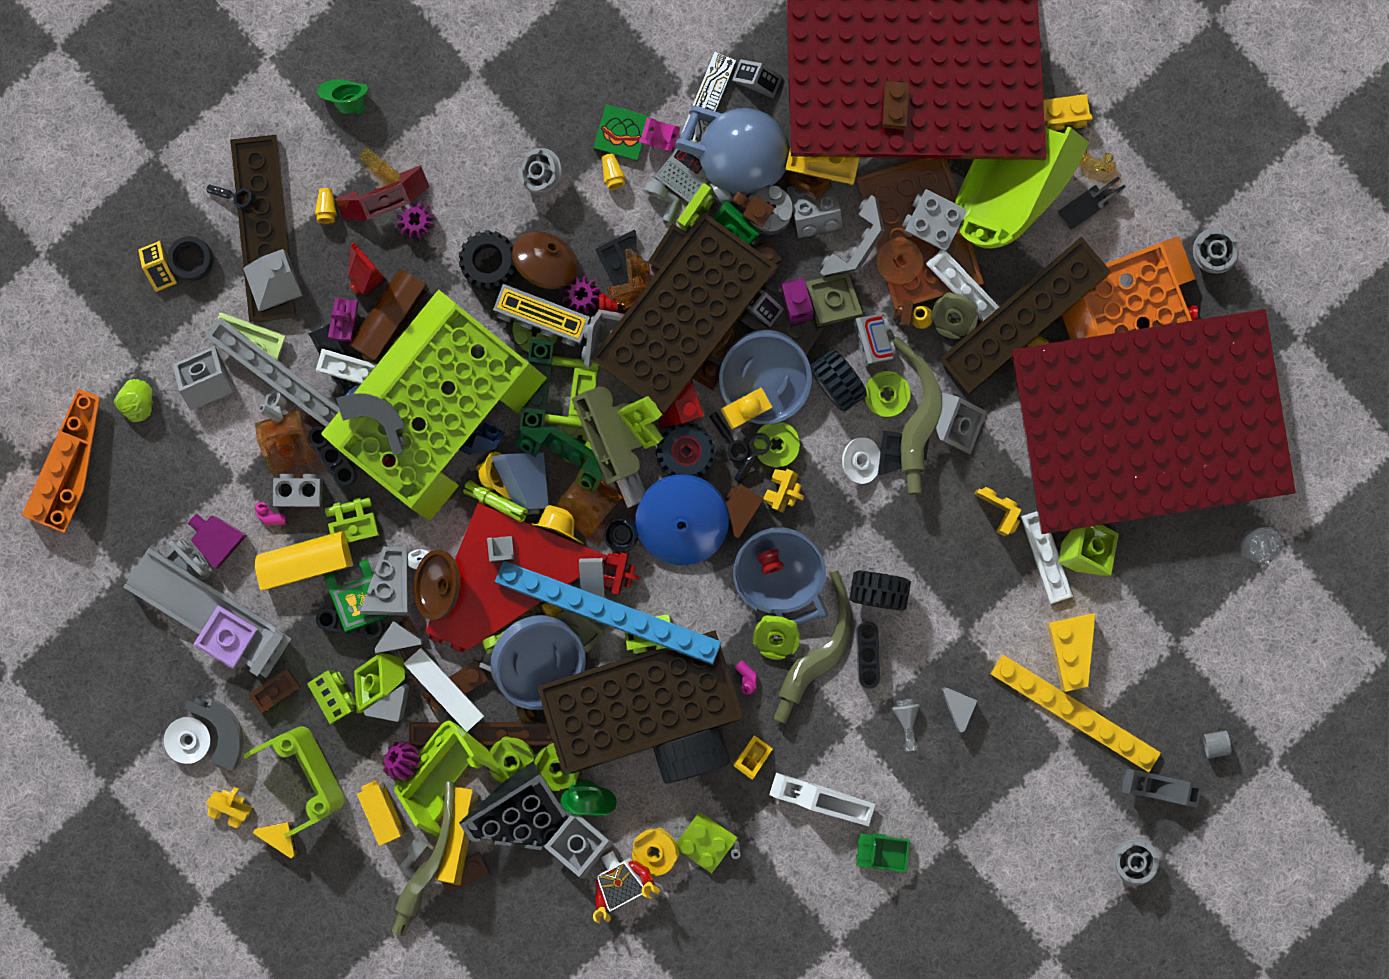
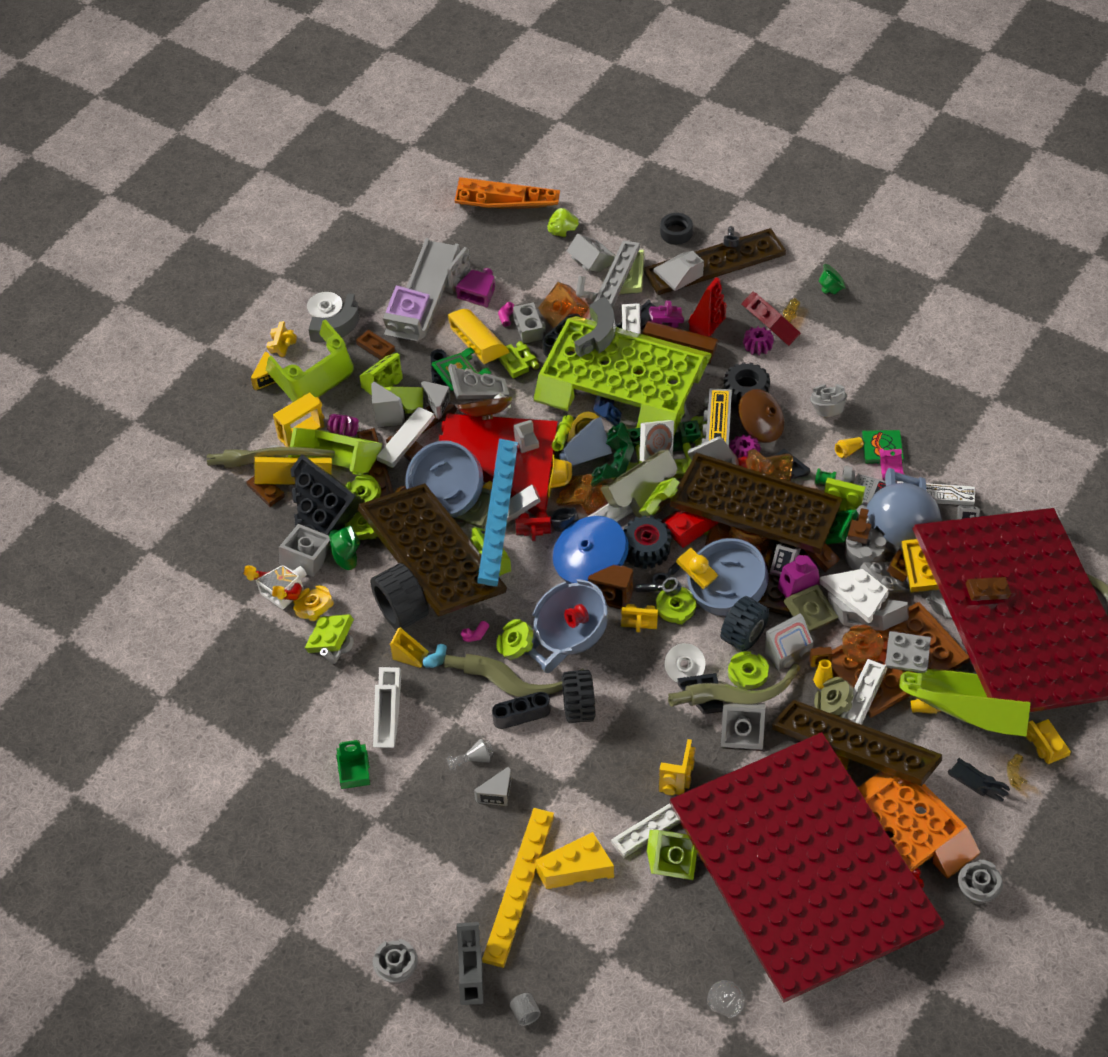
camera: 75 degrees right, 35 degrees down
slope [139,241,177,292] -> none
yellow cone [314,188,337,224] -> none
none -> medium azure arm [423,644,447,668]
none -> tile [640,420,674,461]
none -> green bush [815,468,837,485]
none -> white wing [820,569,889,623]

